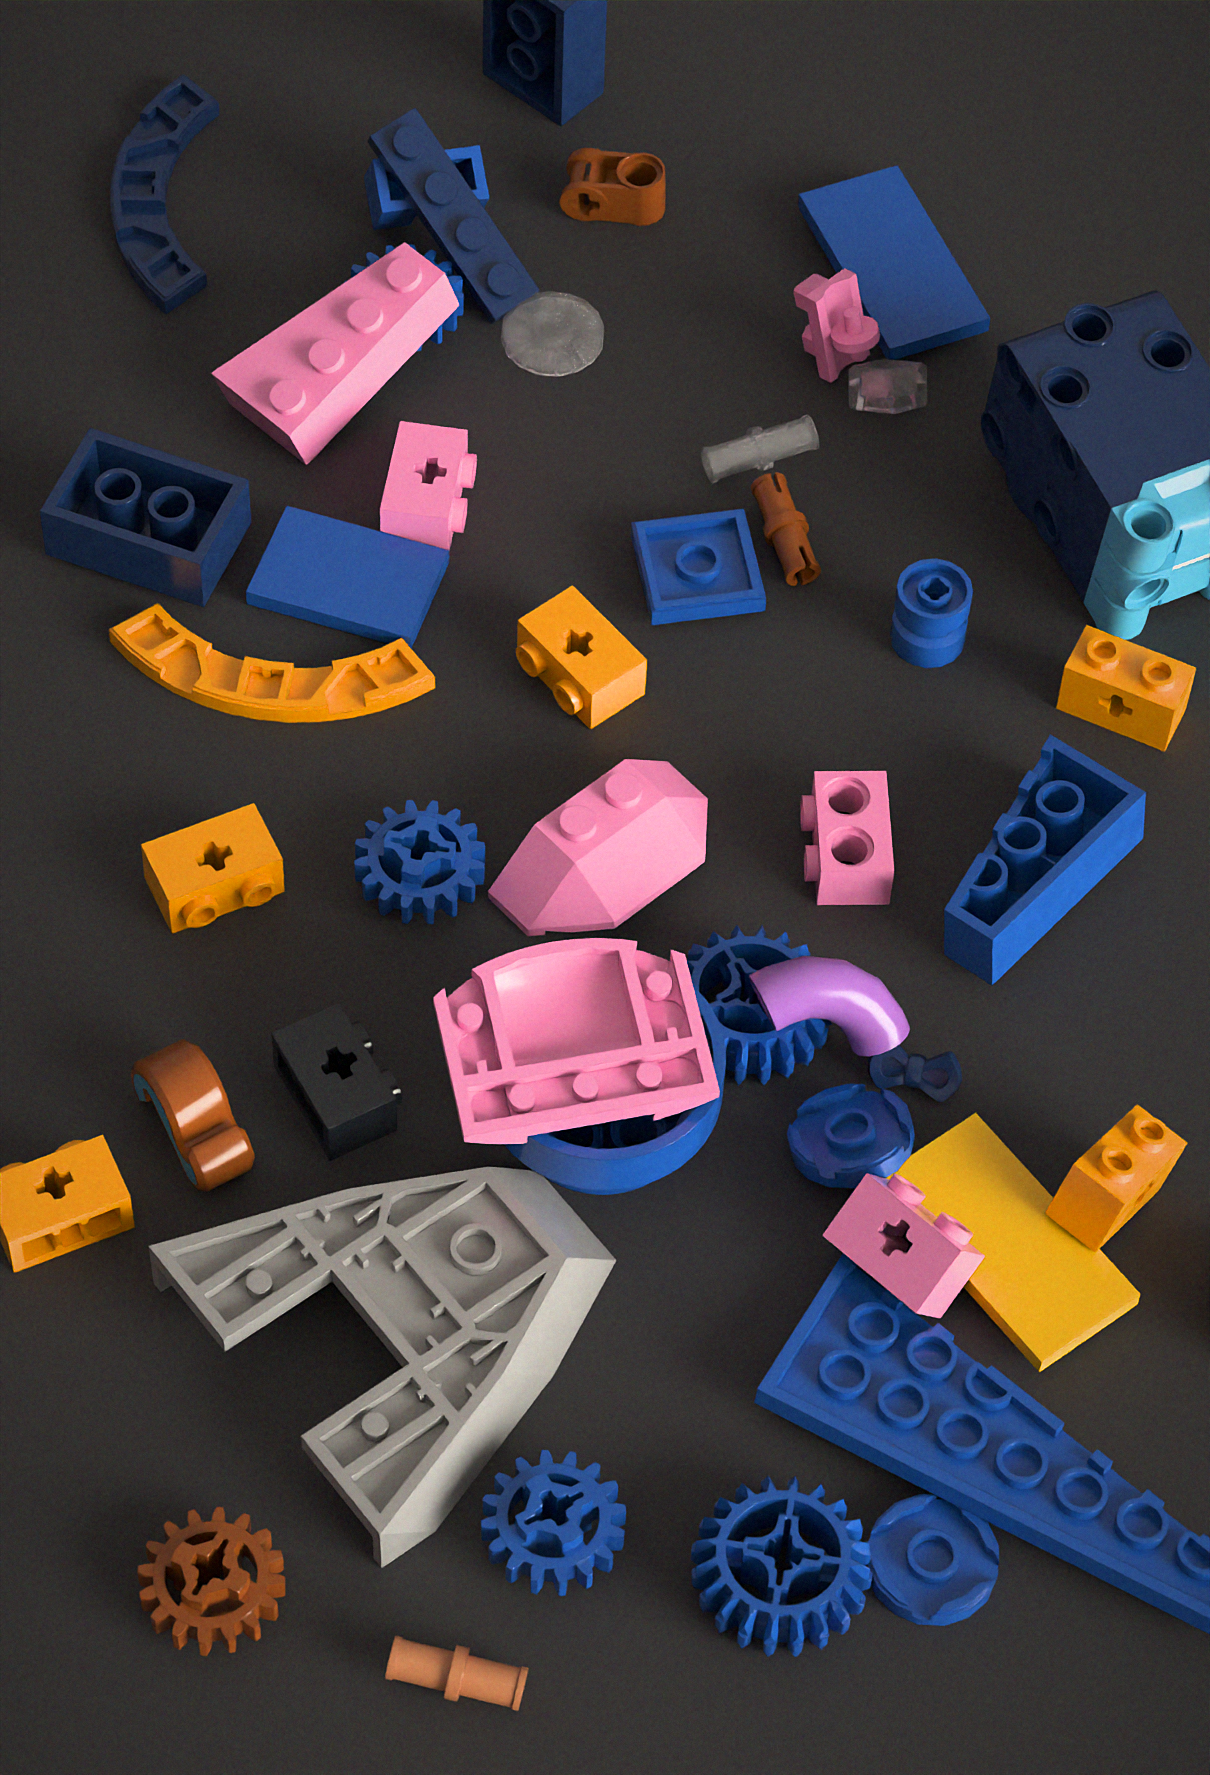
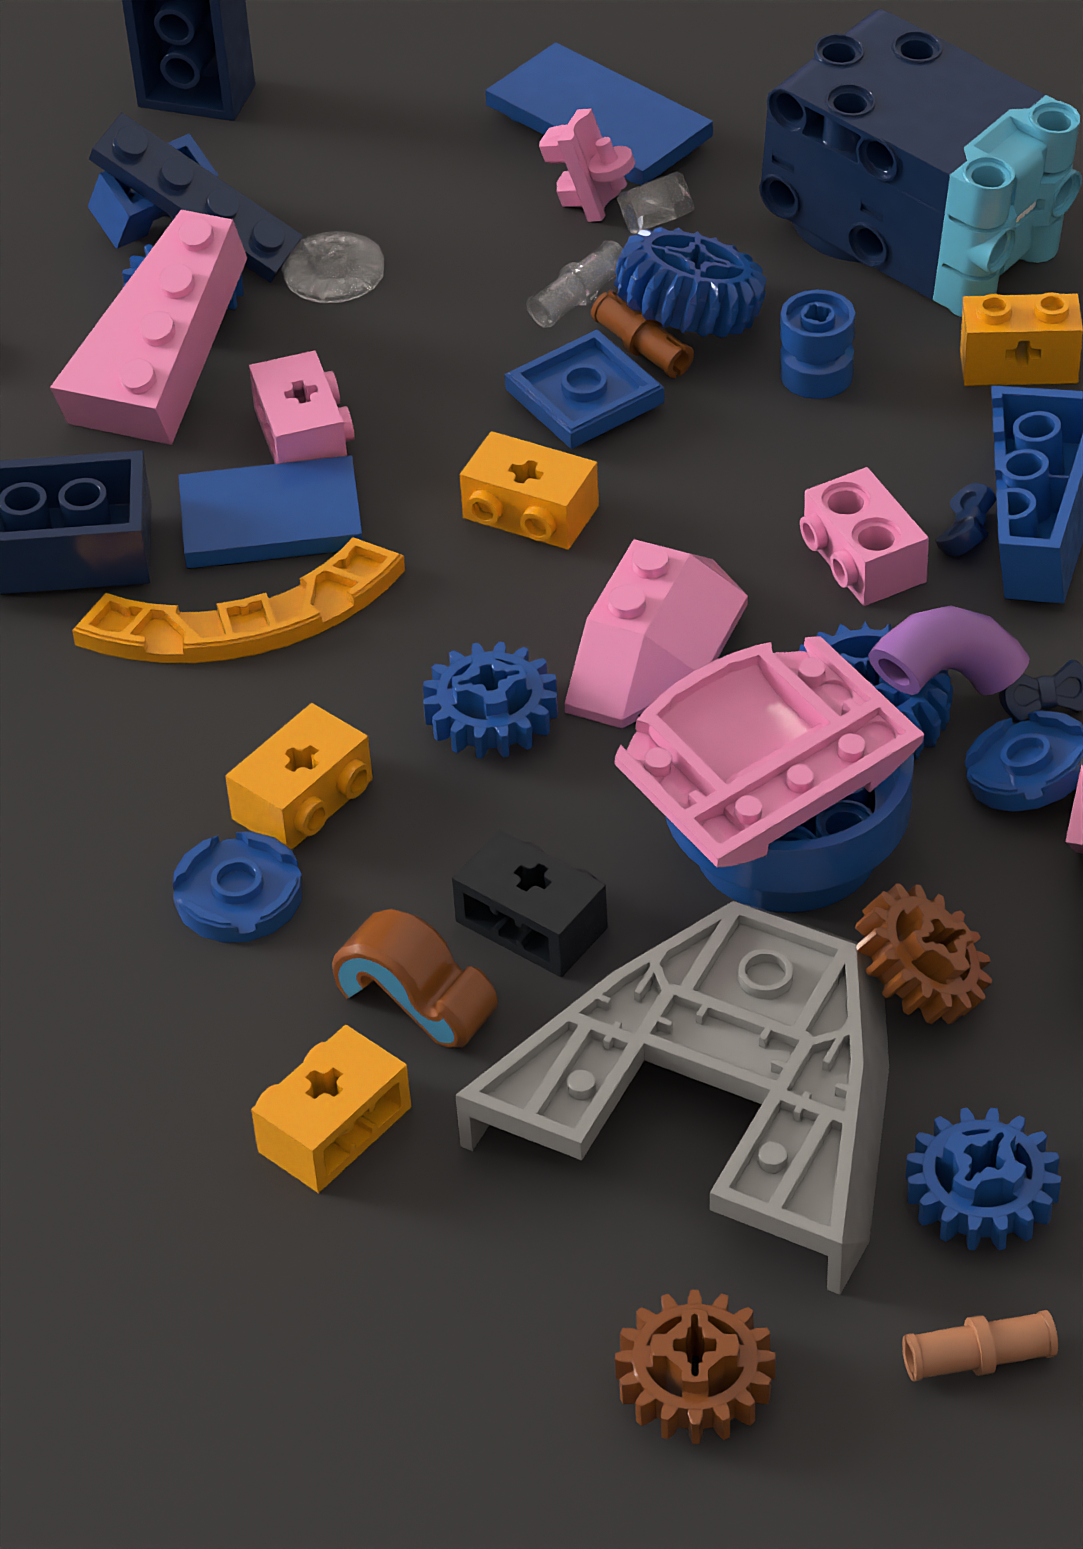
camera: 20 degrees left, 10 degrees down
dark orange piece [559,148,666,226] -> none
none -> blue tile [173,831,303,943]
none -> blue gear [614,227,767,338]
none -> dark orange gear [855,884,992,1024]
none -> dark blue piece [935,482,997,556]

